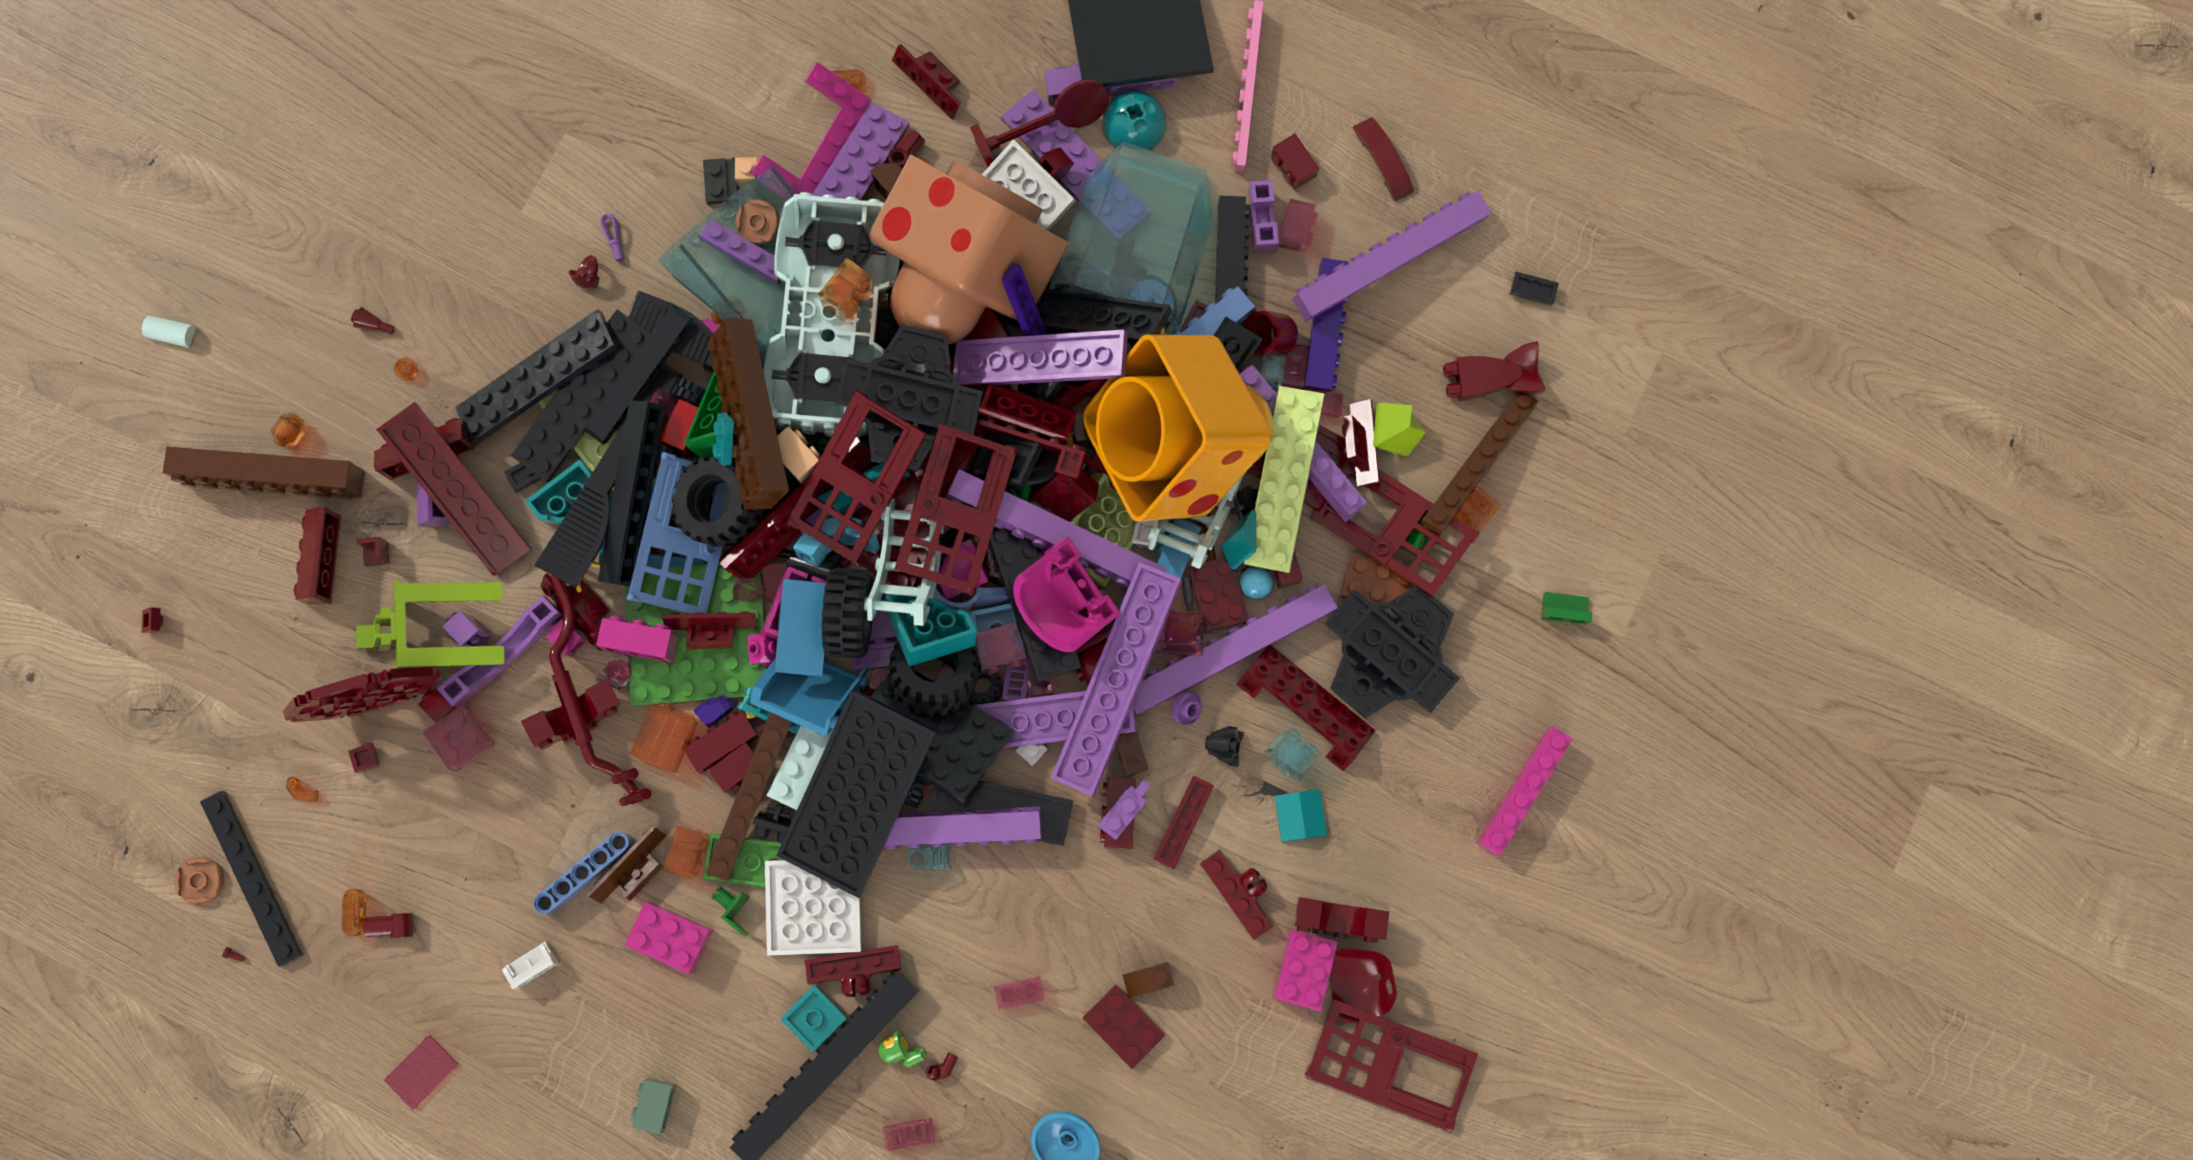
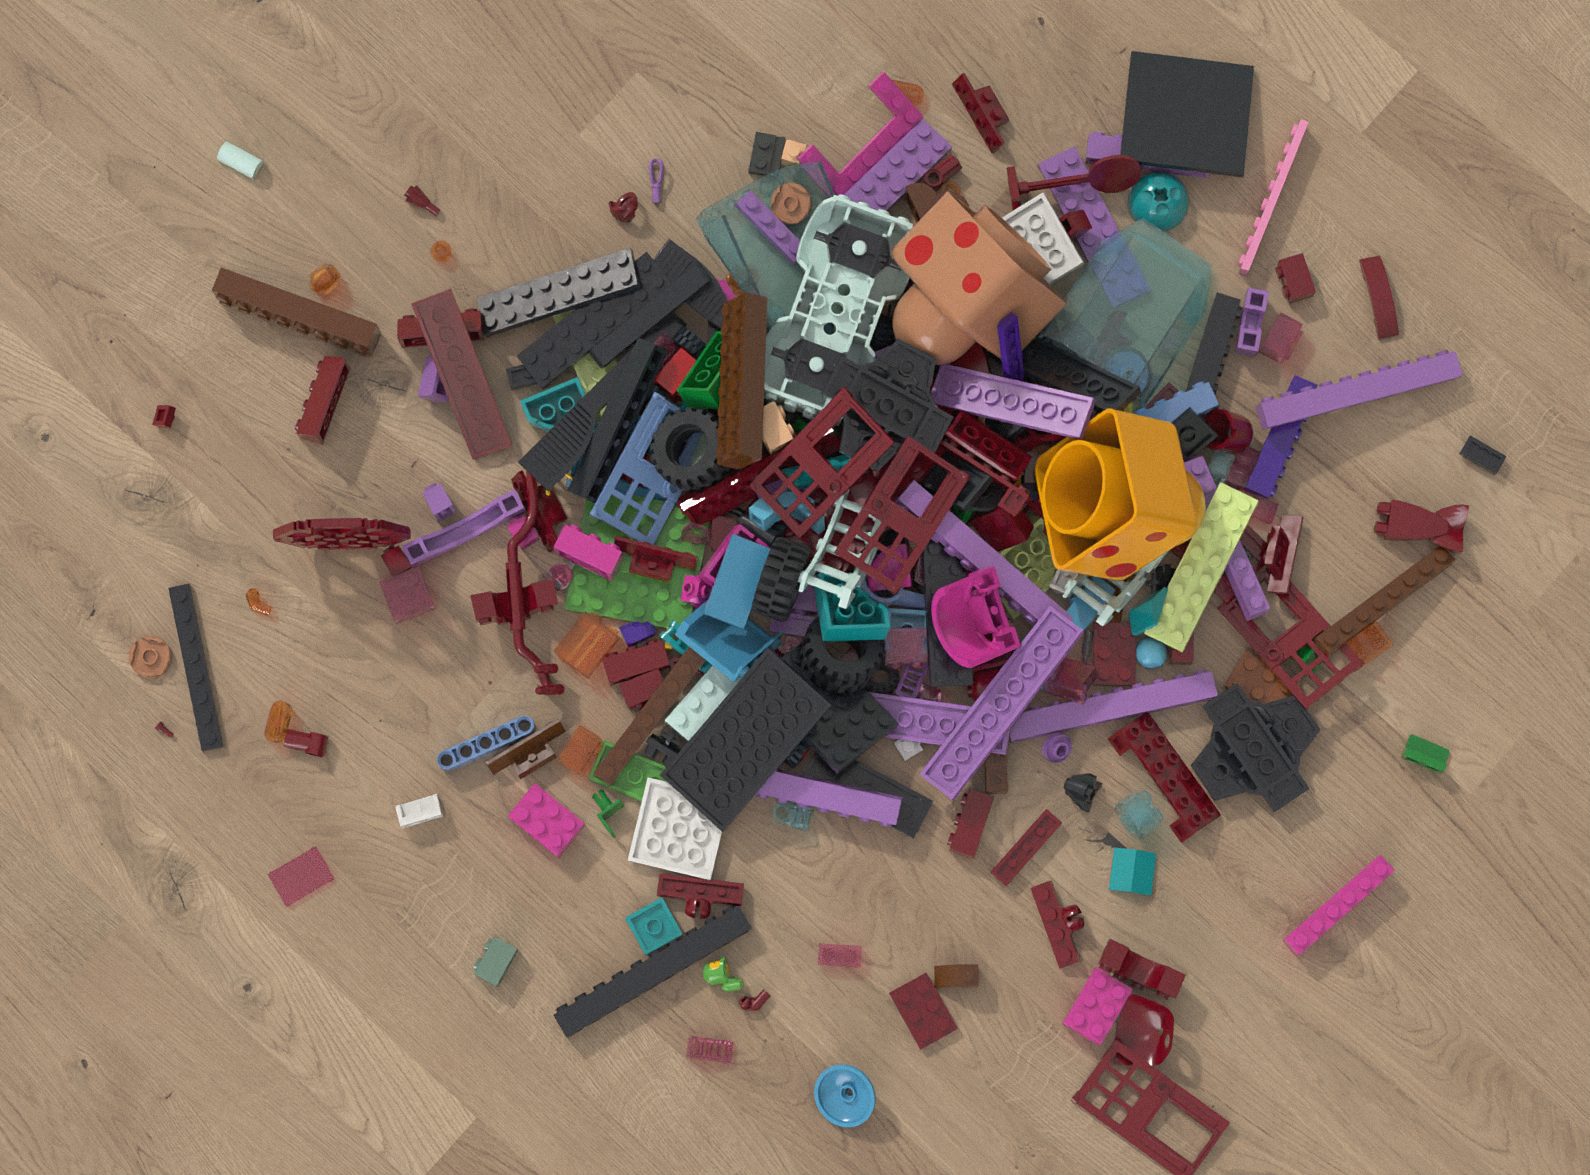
camera: 20 degrees right, 0 degrees up
dark red plate [348,743,380,773] -> none
lime piece [356,579,505,669] -> none
dark red panel [357,537,390,566] -> none
teal plate [712,413,734,466] -> none
clear orange brick [818,258,873,323] -> none
medium lavender hinge [1098,780,1151,841] -> none
lime slope [1373,402,1426,457] -> none

